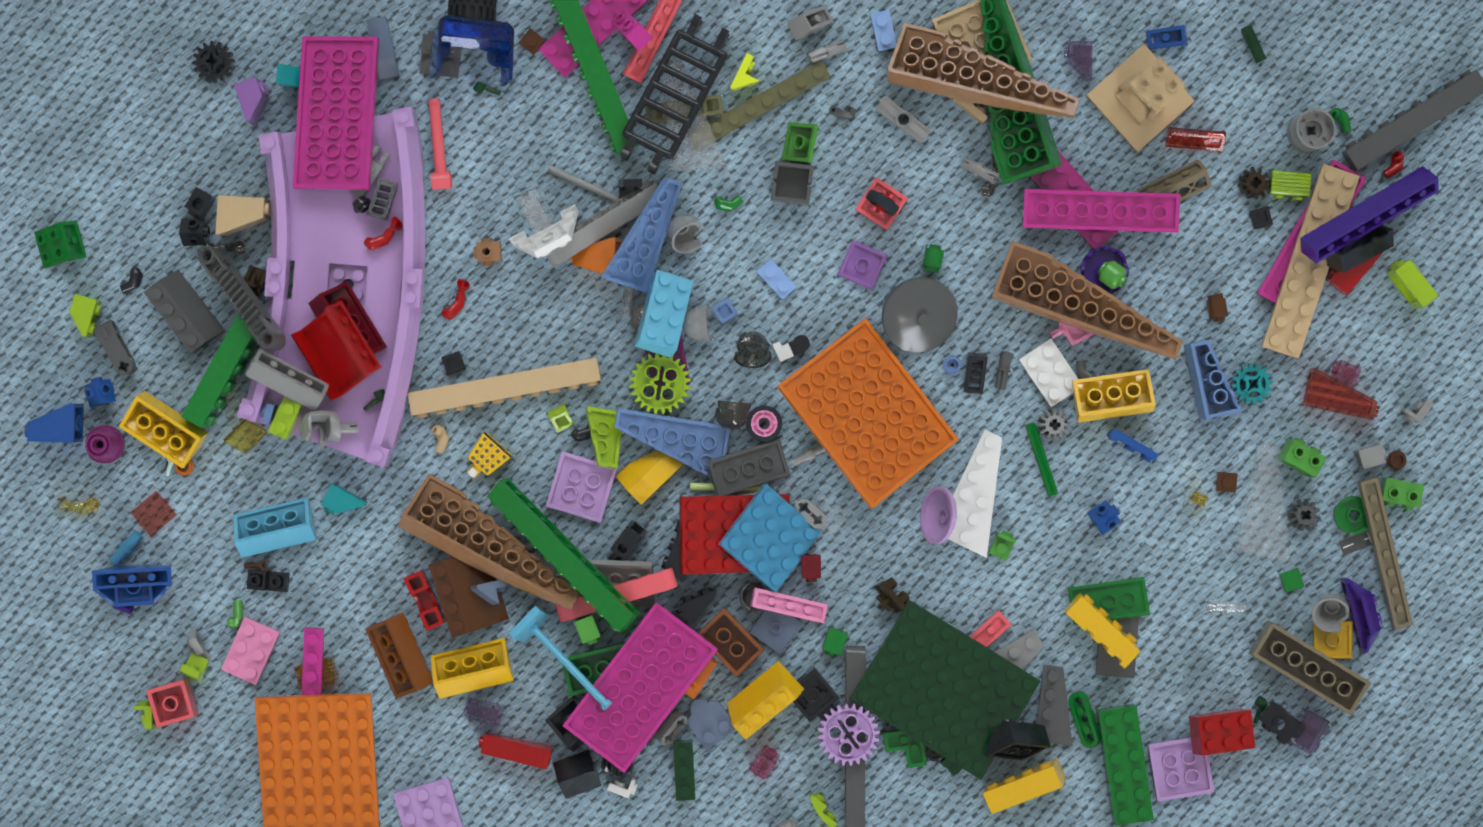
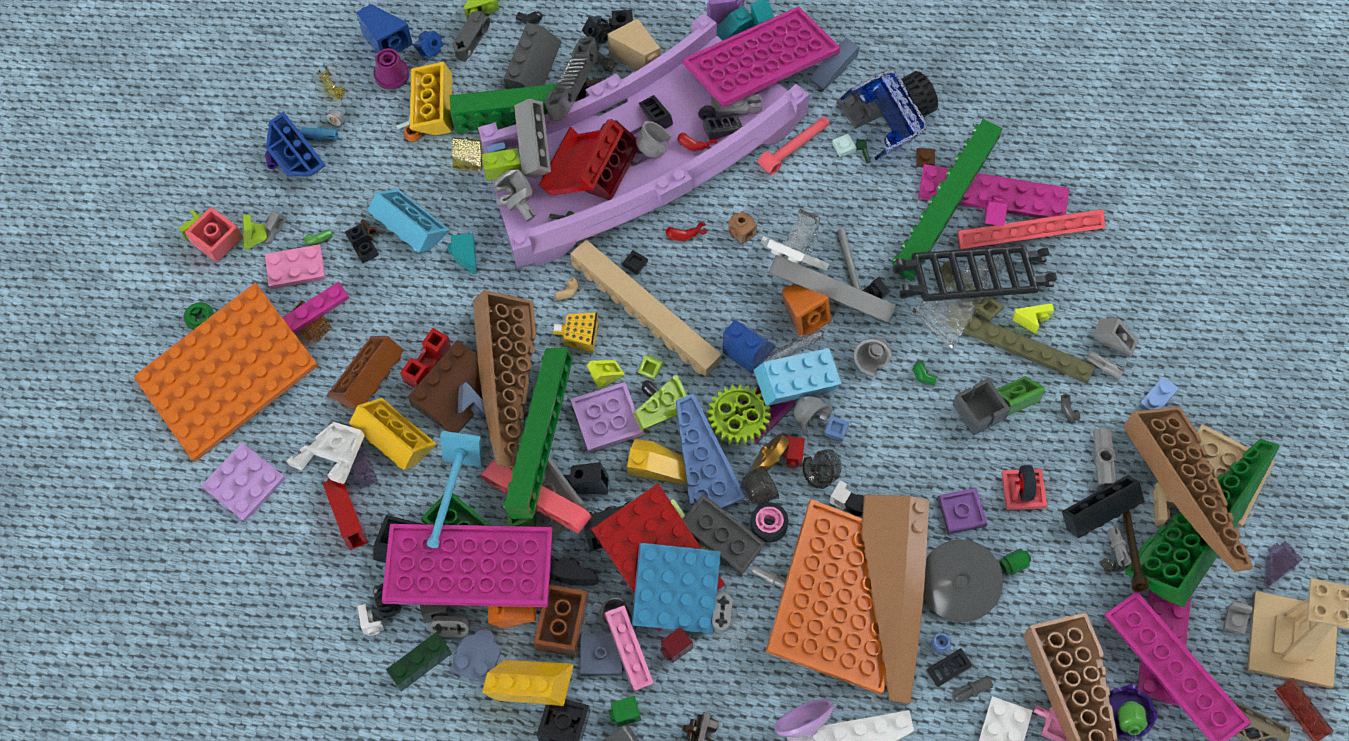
camera: 55 degrees right, 25 degrees down
clear red piece [131,491,177,536] -> none
black slope [553,750,602,798] -> none
bright green brick [574,613,603,645] -> none
medium blue wing [600,177,682,293] -> none
clear pink bracket [748,745,780,780] -> none
light blue plate [757,259,796,300] -> none
none -> green gear [184,302,215,330]
none -> white wing [286,422,365,484]
none -> tile [326,110,345,127]
none -> neon yellow slope [586,360,625,389]
none -> light grey helmet [636,121,672,158]
none -> black slope [639,95,673,129]
none -> teal slope [717,6,754,40]
none -> blue slope [723,320,776,374]
none -> pearl gold wheel [751,434,789,476]
none -> red brick [783,436,805,468]
none -> light aqua plate [832,134,857,157]
none -> medium nougat wedge [861,494,929,704]
none -> black brick [1062,475,1145,538]
none -> dark brown piece [1123,511,1149,592]
none -> light grey bracket [1223,601,1253,636]

